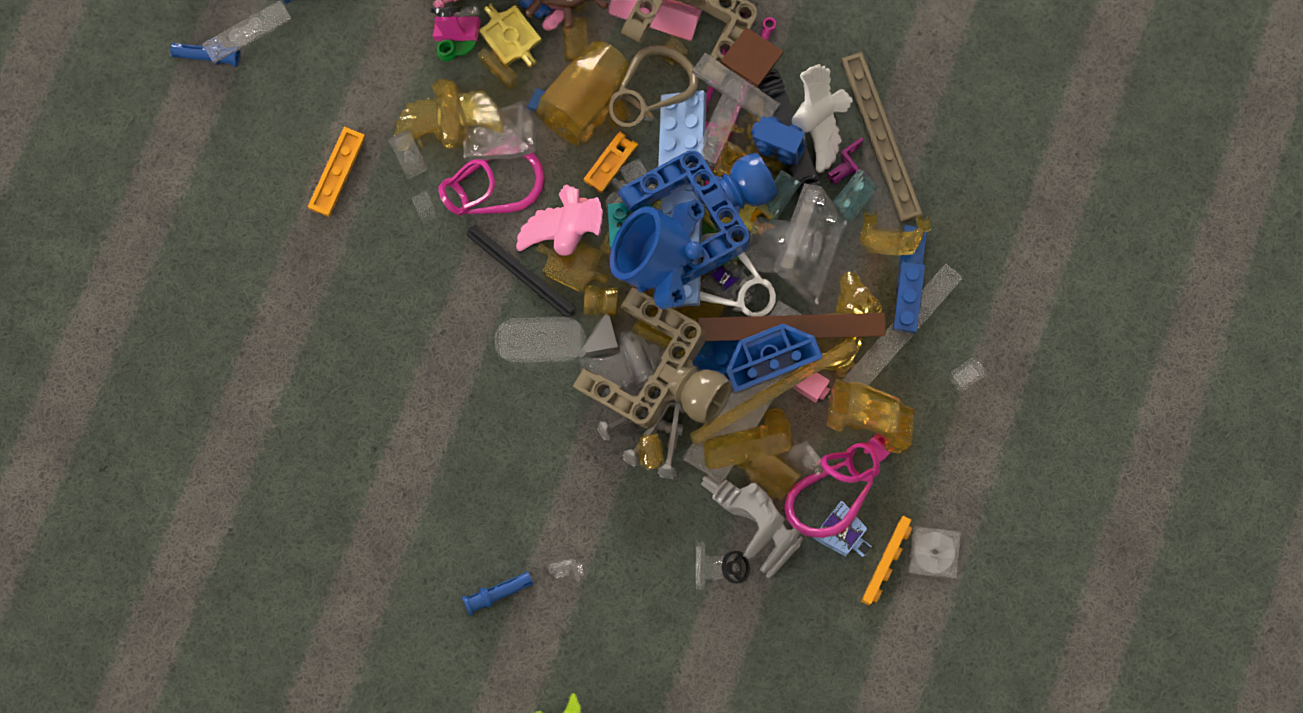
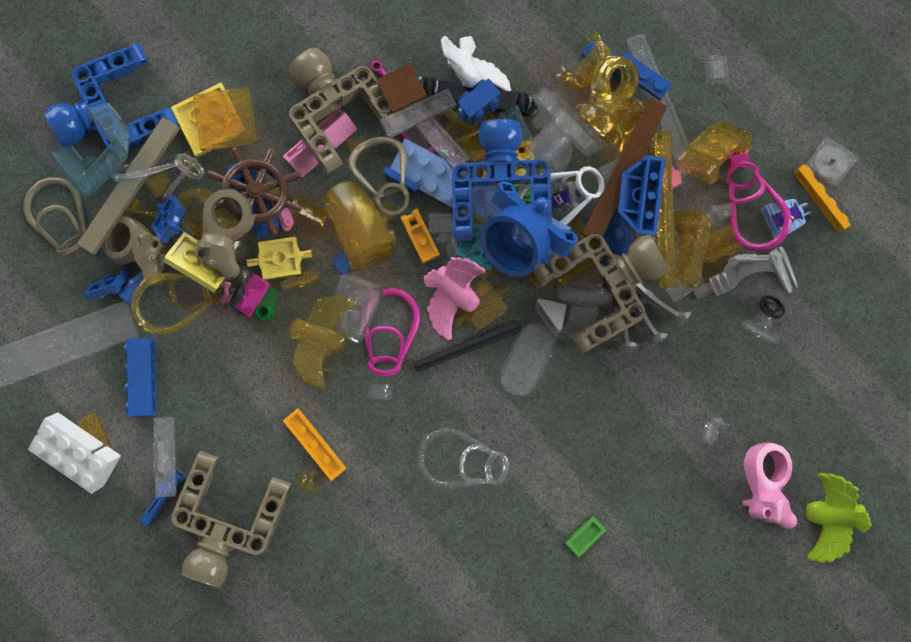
camera: 60 degrees left, 5 degrees up
clear plate [388,130,428,180] -> none
blue pin [462,571,533,616] -> none
clear yellow wheel [584,285,618,317] -> none
clear yellow brick [638,434,664,469] -> none
magenta bracket [827,137,864,185] -> none
clear light blue bracket [831,169,878,222] -> none
dark tan tile [841,52,923,223] -> none
none -> dark tan piece [171,451,292,588]
none -> clear yellow piece [298,470,325,492]
none -> blue tile [384,167,420,195]
none -> clear animal [417,428,509,489]
none -> bright green tile [565,516,607,558]
none -> clear yellow animal [577,56,639,144]
none -> bright pink animal [742,443,797,529]

